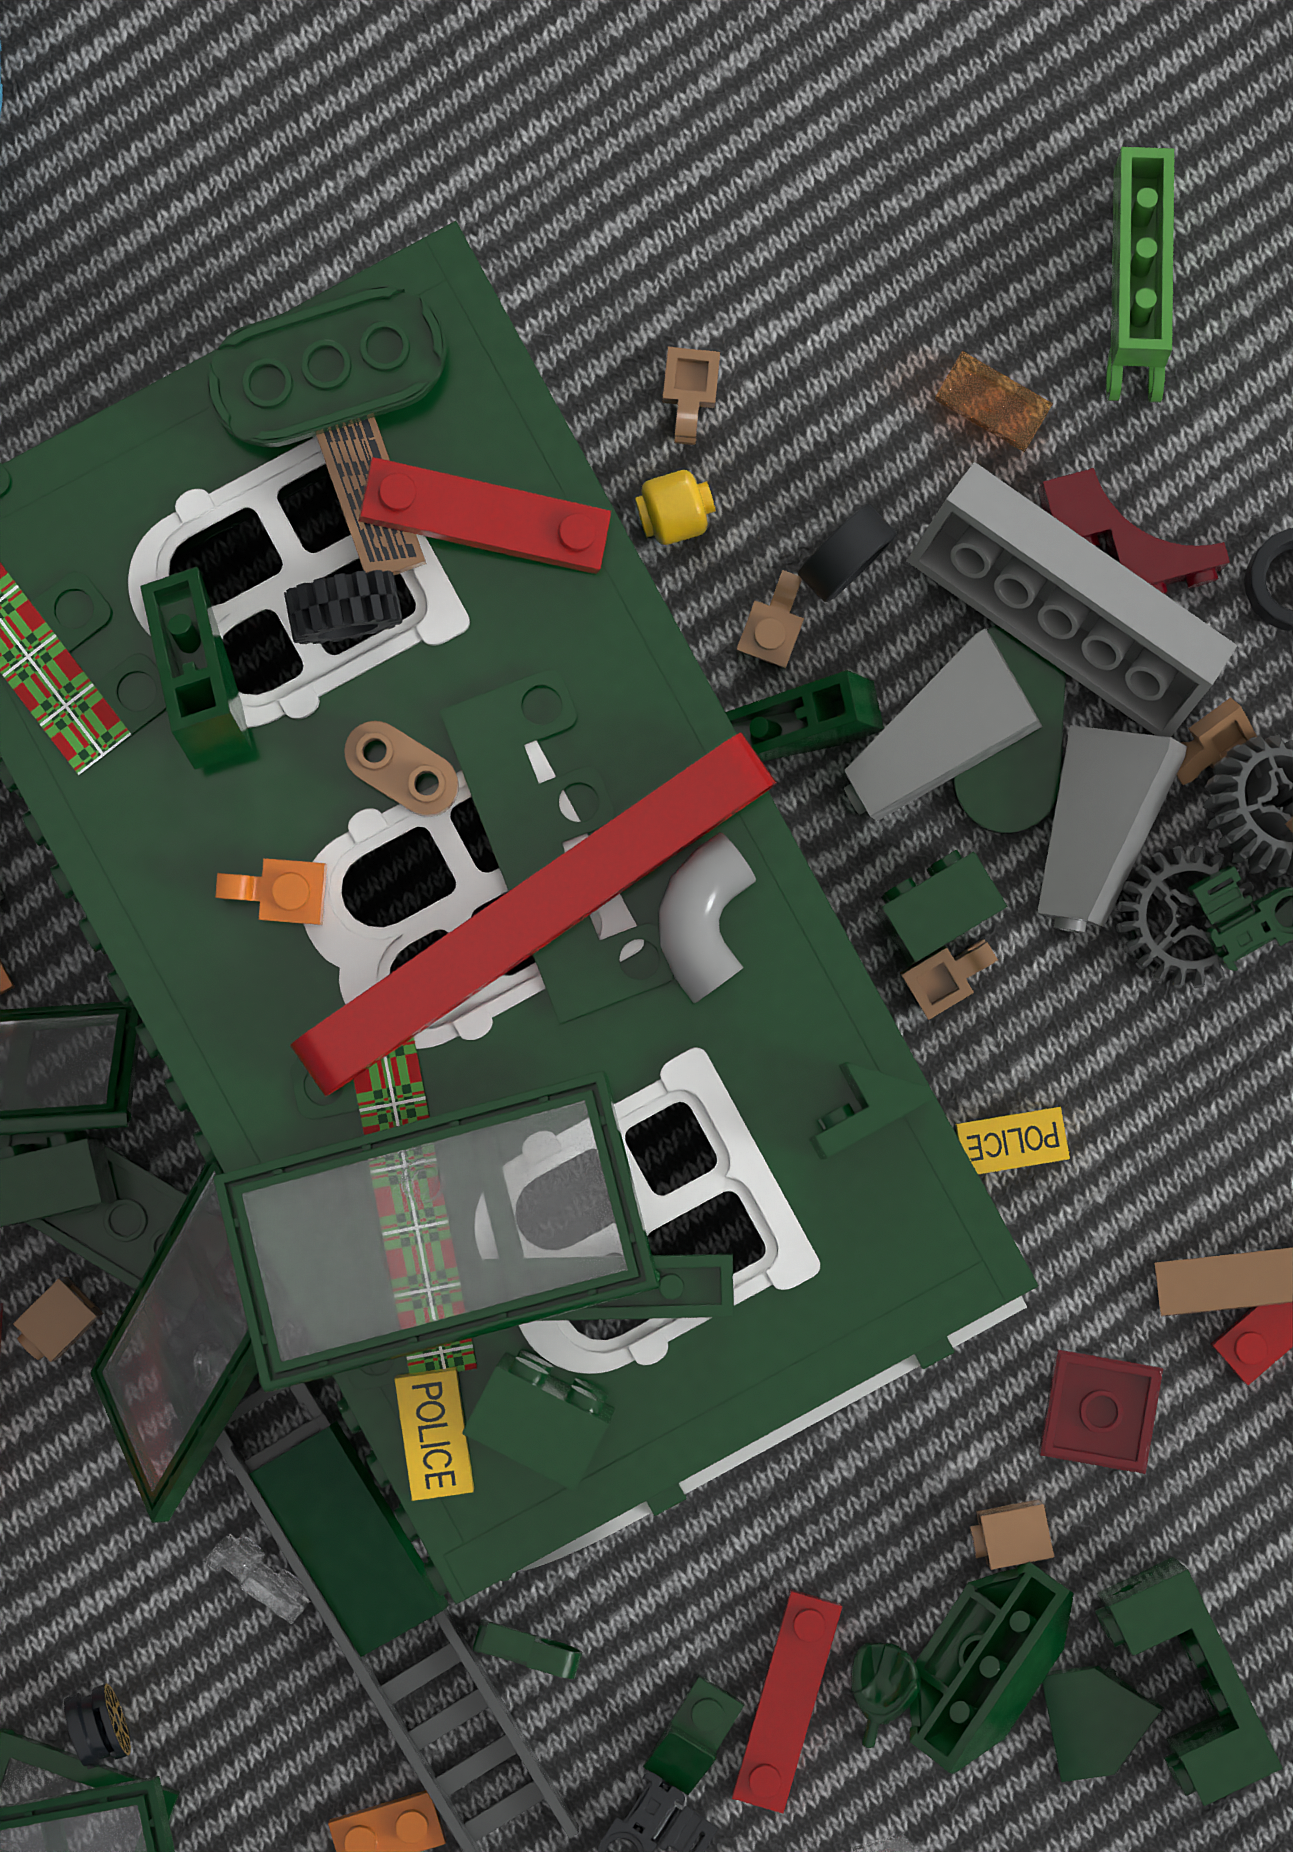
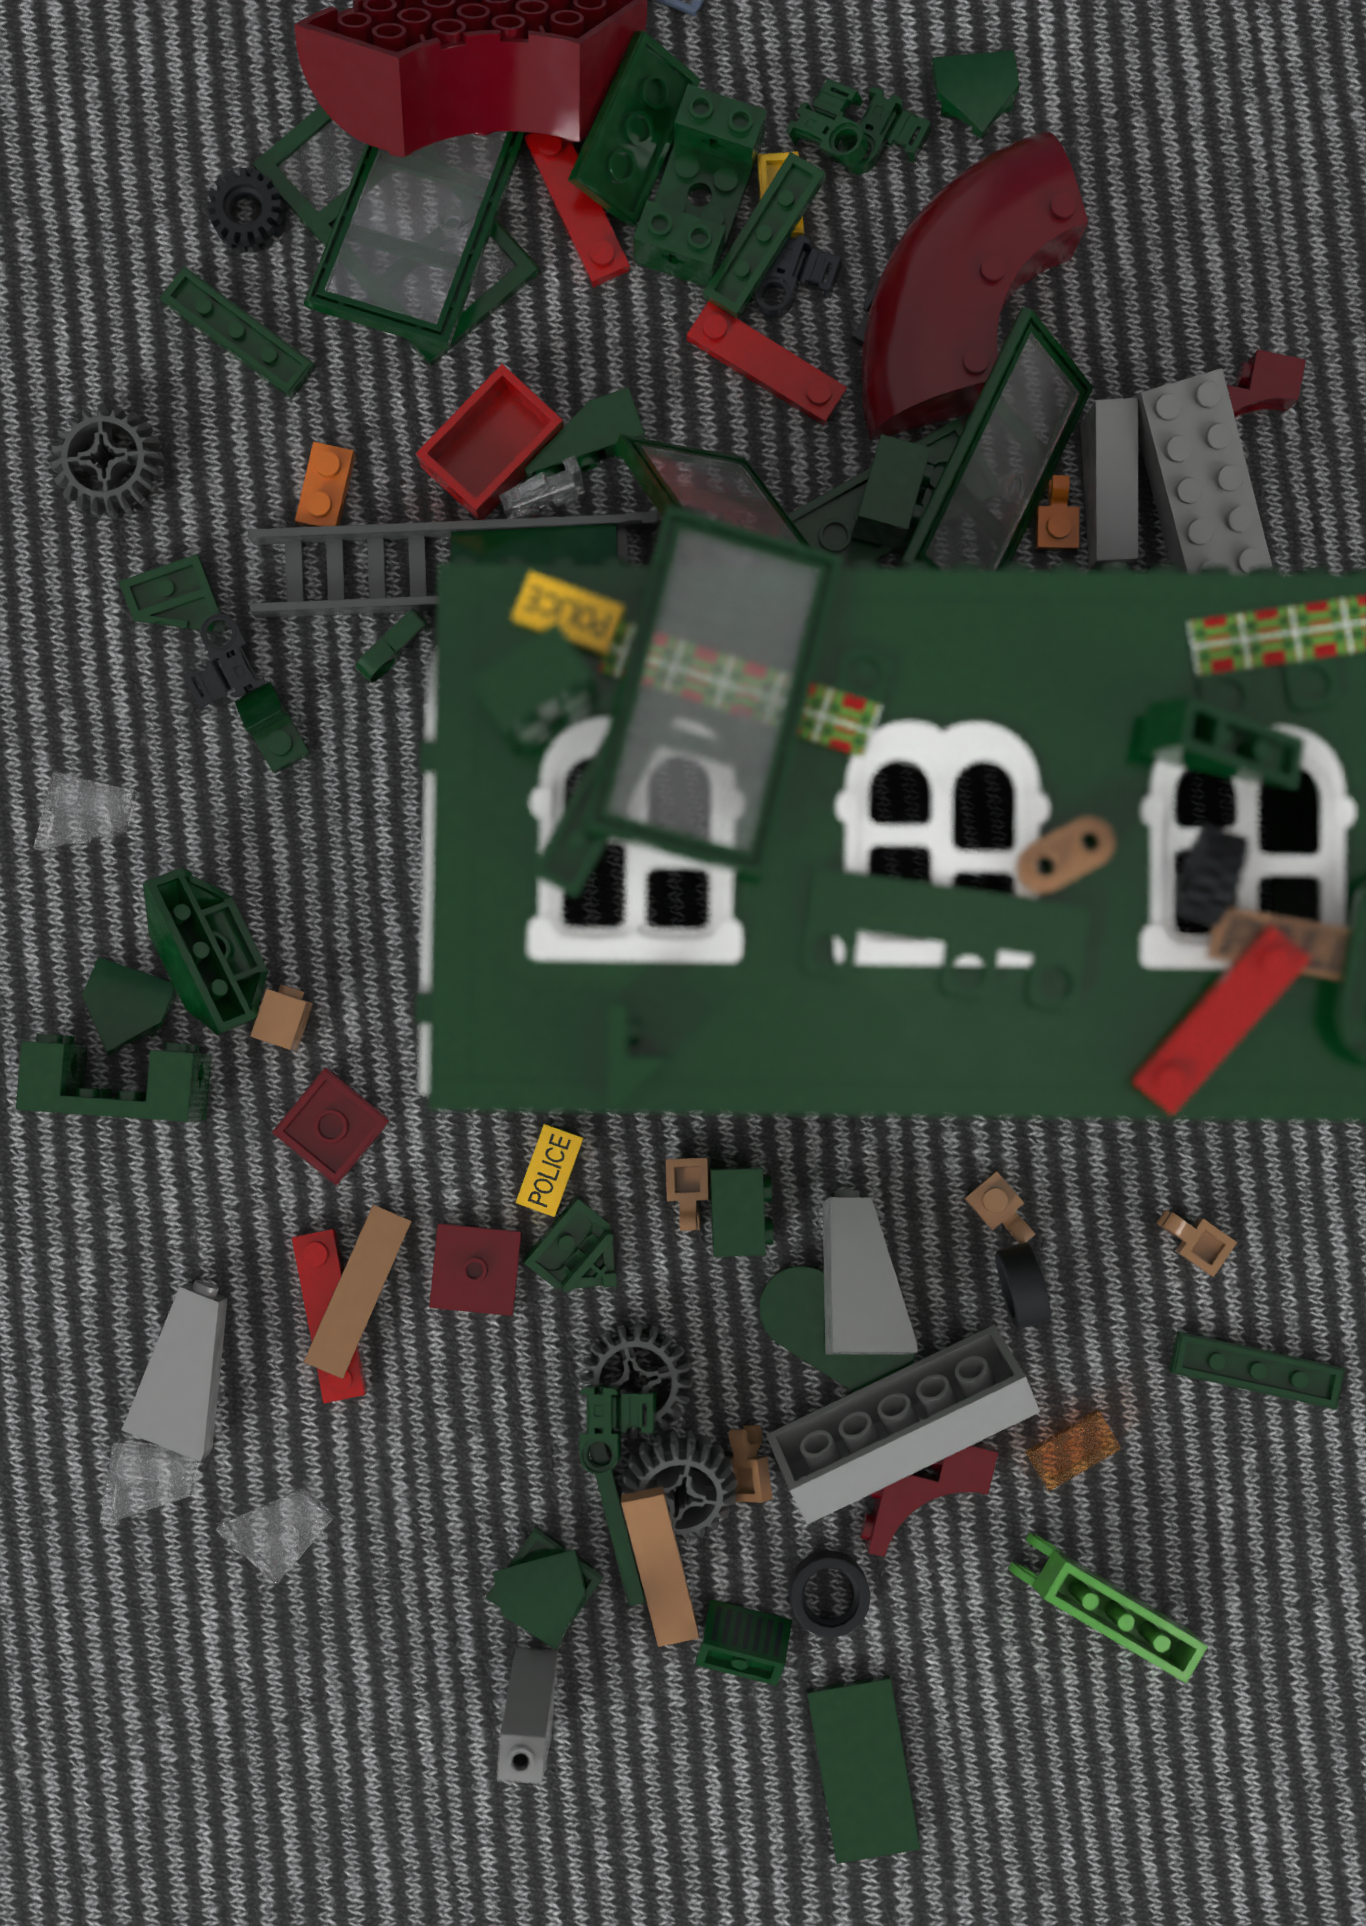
camera: 115 degrees right, 0 degrees up
medium nougat brick [13,1276,104,1362] -> none
black wheel [64,1683,131,1770] -> none
orange plate [215,859,327,925] -> none
red beam [290,733,777,1097] -> none
yellow head [635,470,716,545] -> none
light grey cylinder [658,832,756,1004] -> none
dark green slope [725,670,884,761] -> none
red plate [732,1589,842,1814] -> none
dark green piece [850,1643,920,1748] -> none
light grey slope [1037,725,1187,933] -> none
none -> red piece [415,364,564,520]
none -> dark red plate [429,1223,522,1316]
none -> dark green slope [522,1196,617,1292]
none -> dark green slope [525,387,645,486]
none -> dark green tile [1169,1330,1345,1410]

